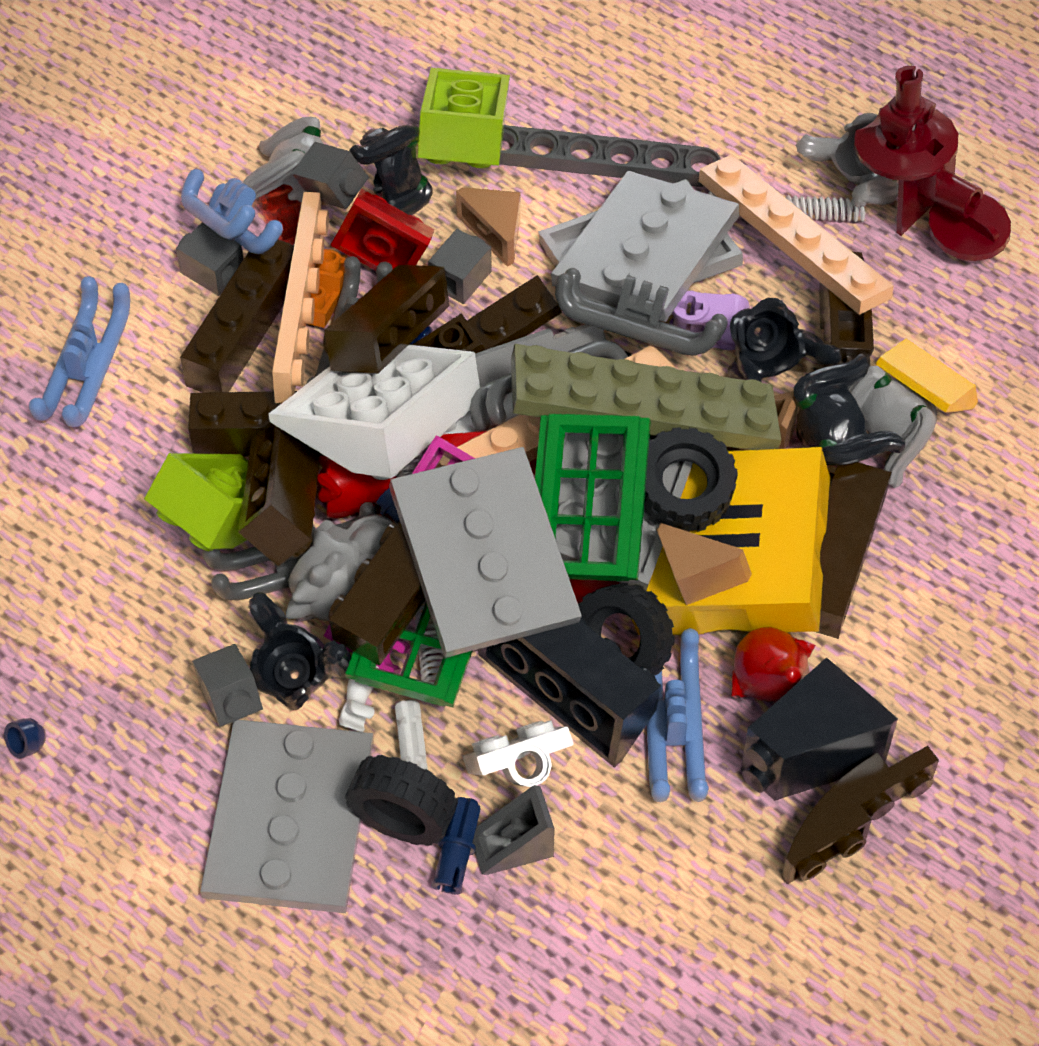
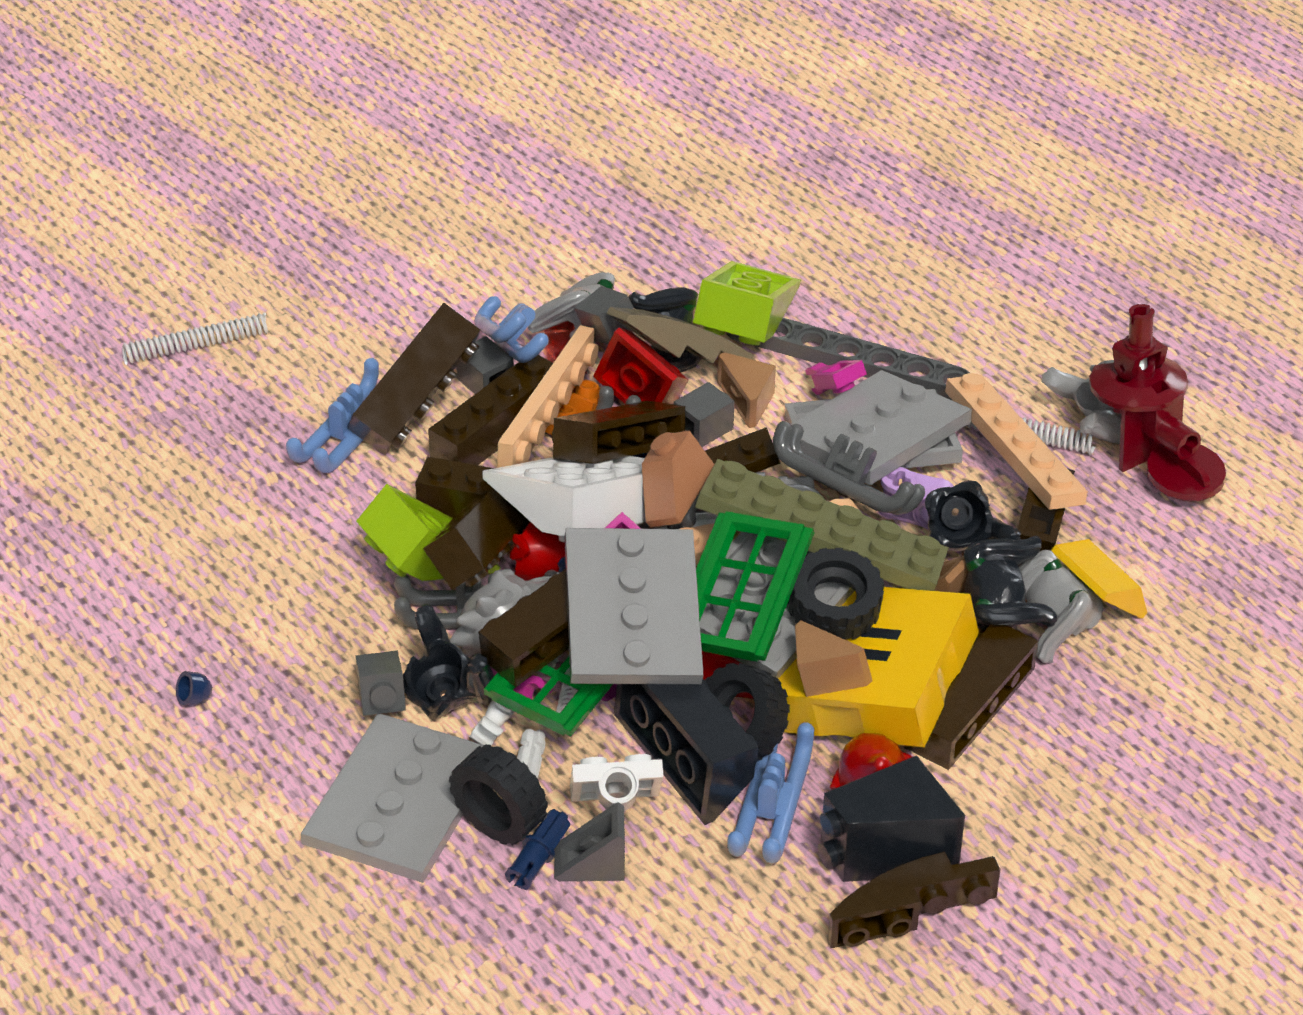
camera: 15 degrees right, 15 degrees down
none -> dark brown brick [348,303,481,455]
none -> dark tan slope [606,307,755,363]
none -> nougat slope [642,430,715,527]
none -> dark pink plate [805,360,867,395]

